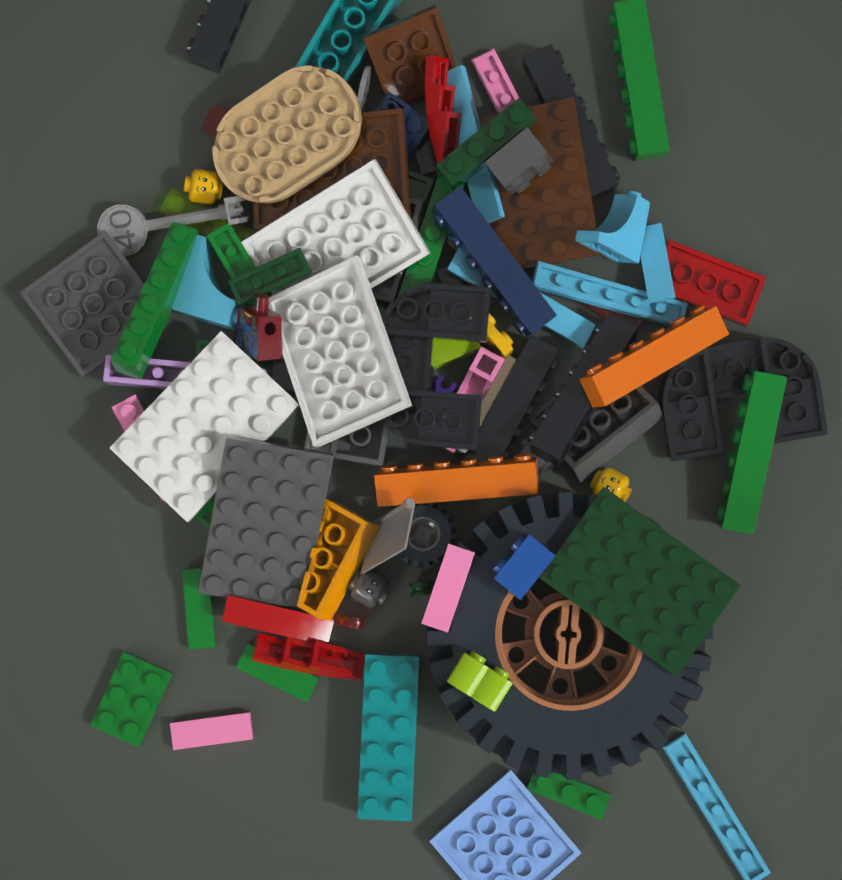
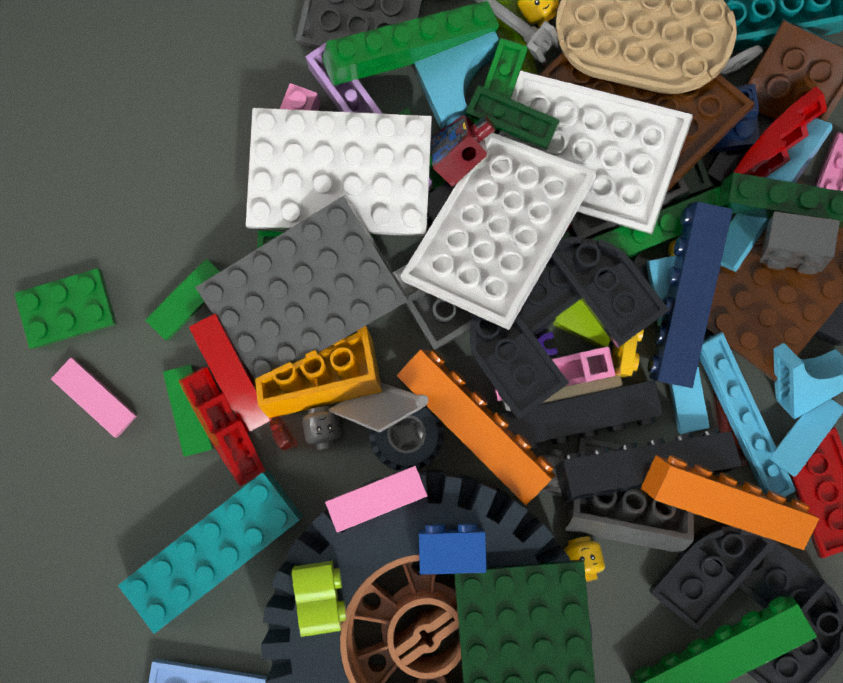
camera: 45 degrees right, 0 degrees up
dark green bush [408,580,432,597] -> none

